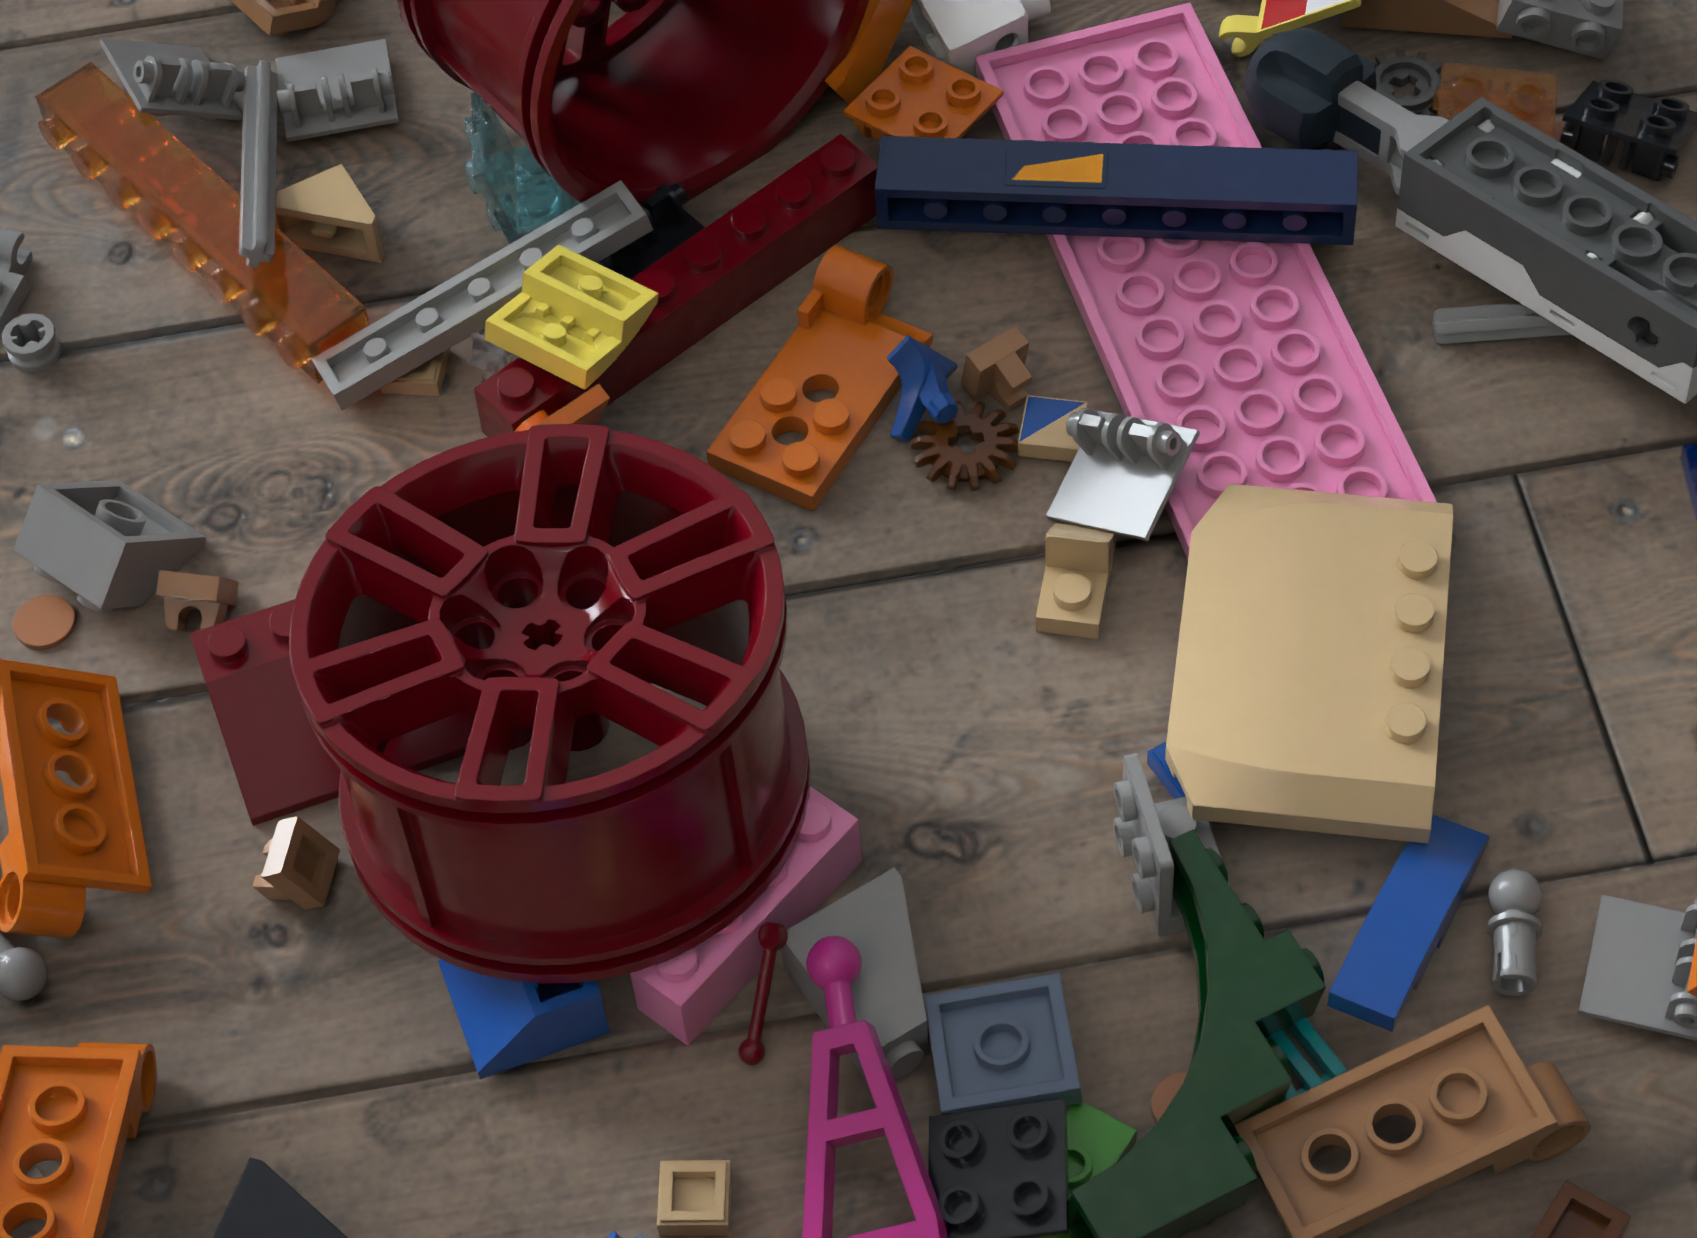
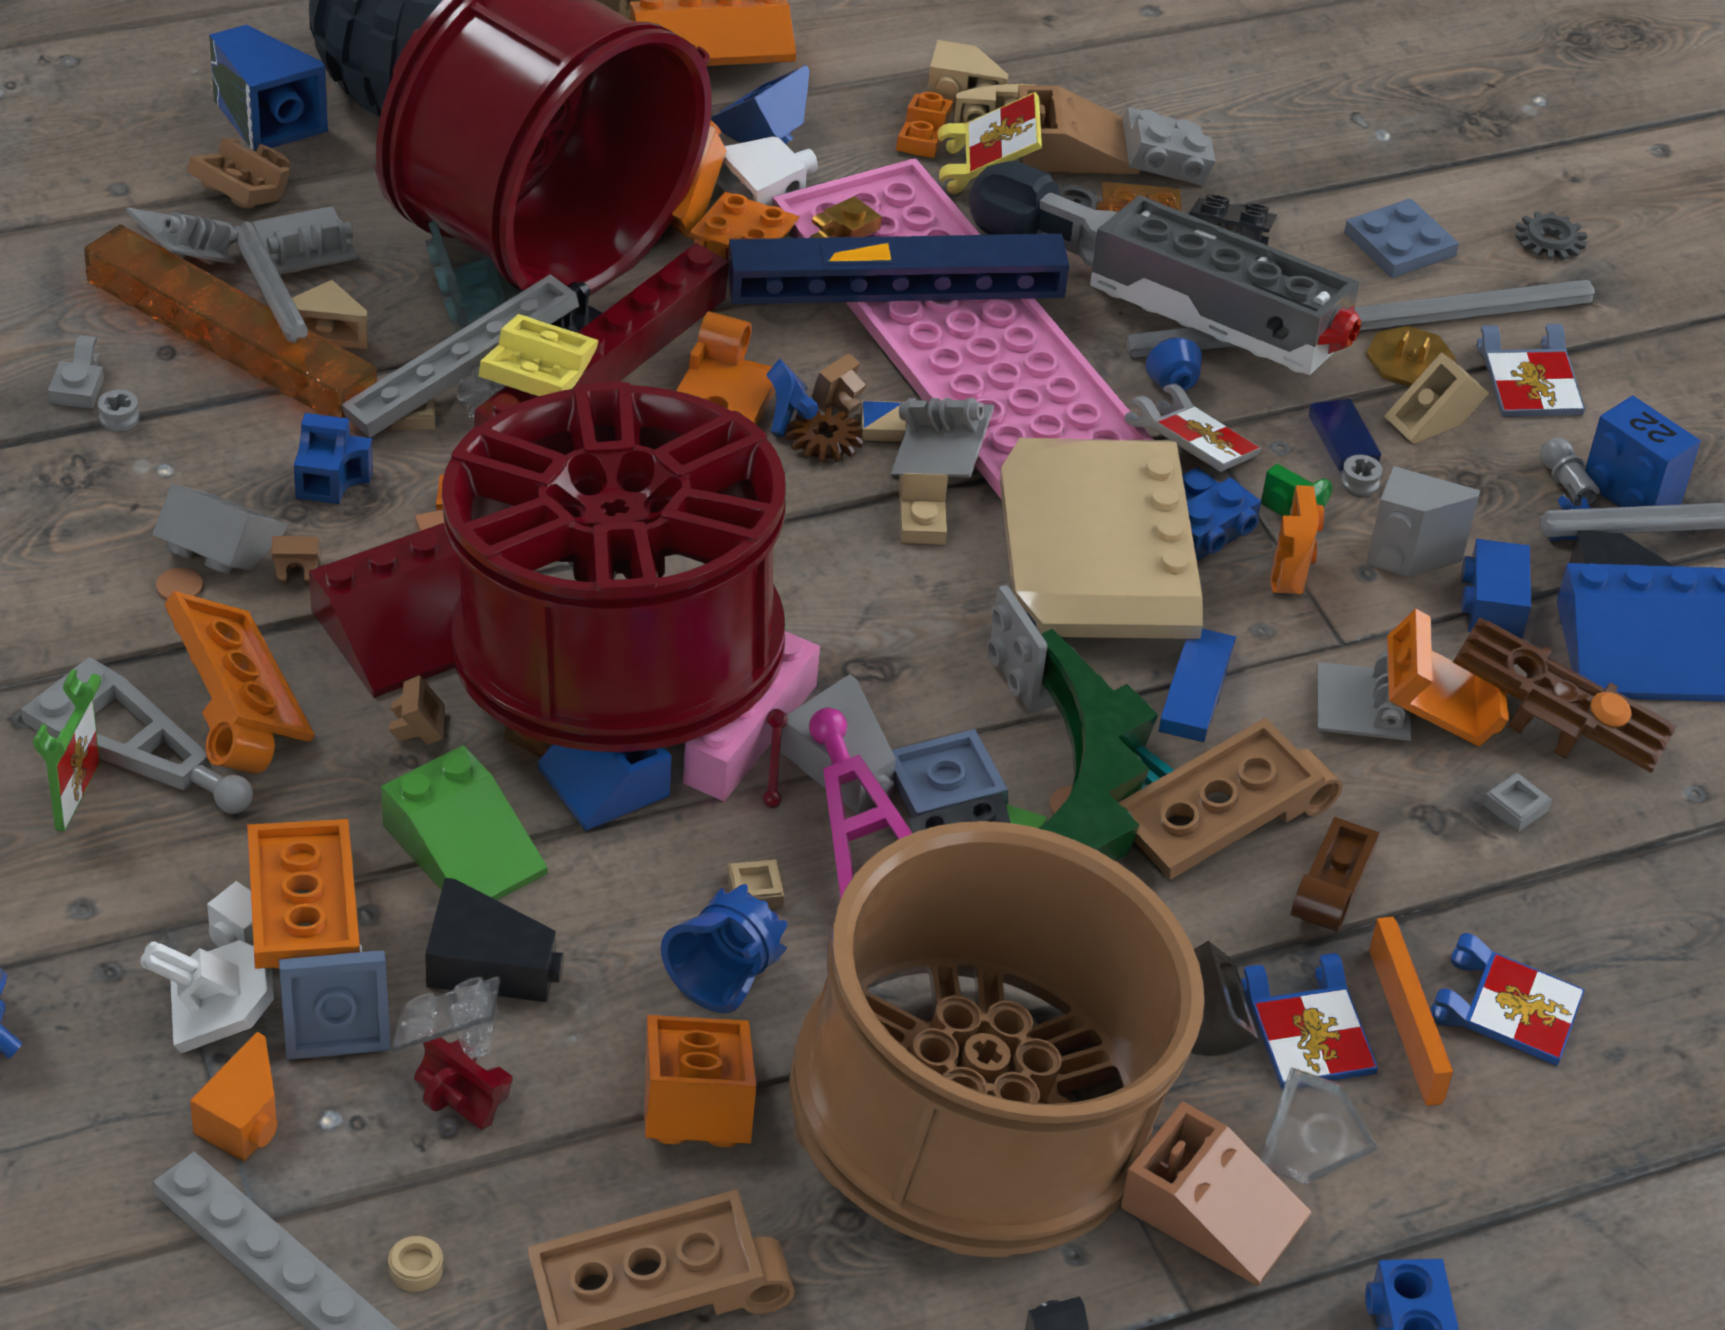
camera: 20 degrees left, 10 degrees down
light grey pin [1487,869,1543,996] -> none
none -> blue brick [293,413,373,504]
none -> bright green slope [381,745,548,900]
none -> pearl gold plate [810,196,882,238]
none -> flag [1124,384,1262,472]
none -> blue cone [1145,338,1202,391]
none -> blue plate [1182,466,1261,561]
none -> green plate [1261,463,1333,517]
none -> orange slope [1270,485,1324,594]

